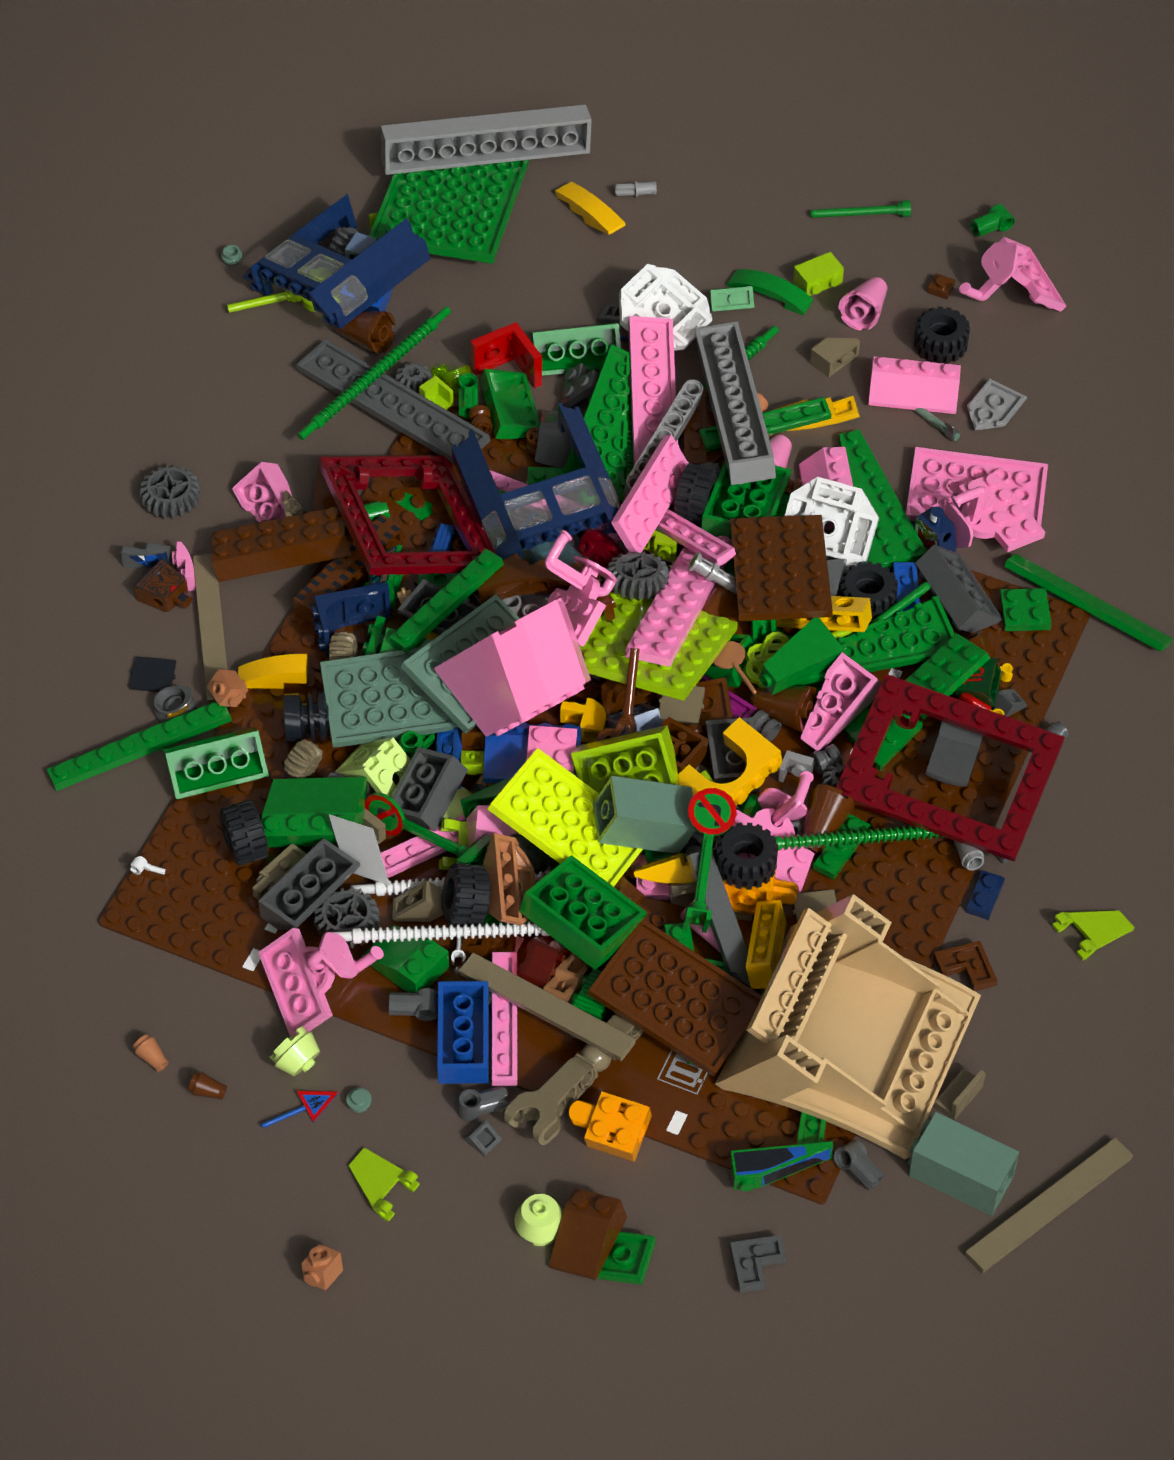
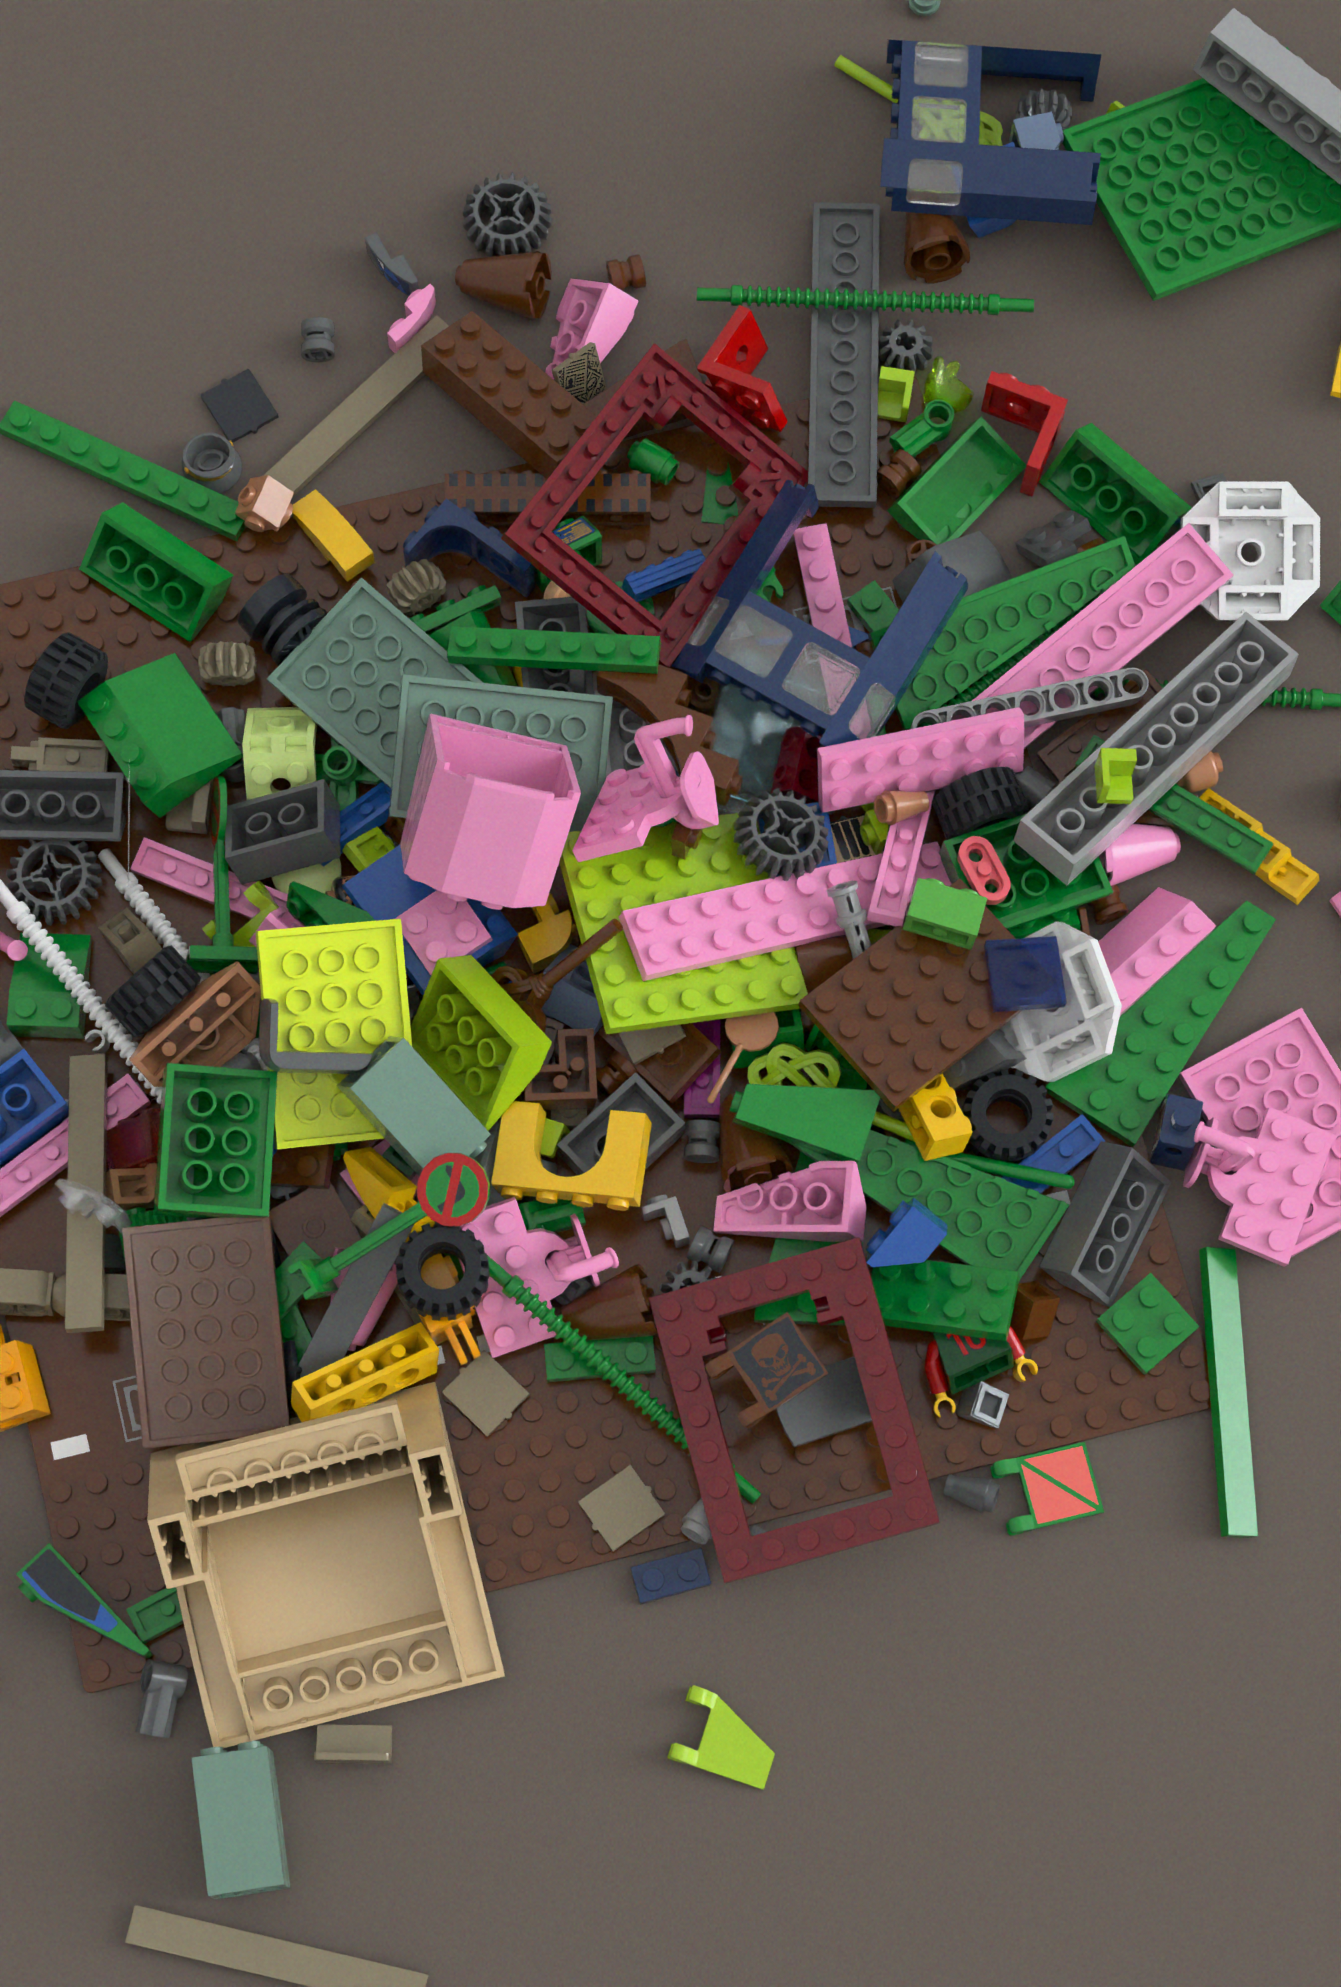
camera: 50 degrees right, 20 degrees up
reddish brown torso [134,559,192,612] -> none
reddish brown plate [933,941,997,991] -> none
none -> clear slope [55,1179,132,1233]
none -> dark grey piece [259,998,373,1074]
none -> dark grey wheel [301,317,335,362]
none -> reddish brown cone [455,251,552,319]
none -> dark tan piece [578,1465,665,1552]
none -> reddish brown wheel [606,254,646,292]
none -> red bracket [697,305,788,432]
none -> flag [705,1312,829,1429]
none -> blue slope [866,1197,947,1267]
none -> nougat cone [874,790,929,825]
none -> bright green brick [902,878,987,950]
none -> coral plate [957,836,1011,905]
none -> clear blue tile [984,936,1067,1012]
none -> coral flag [990,1442,1104,1536]
none -> lime panel [1094,748,1137,804]

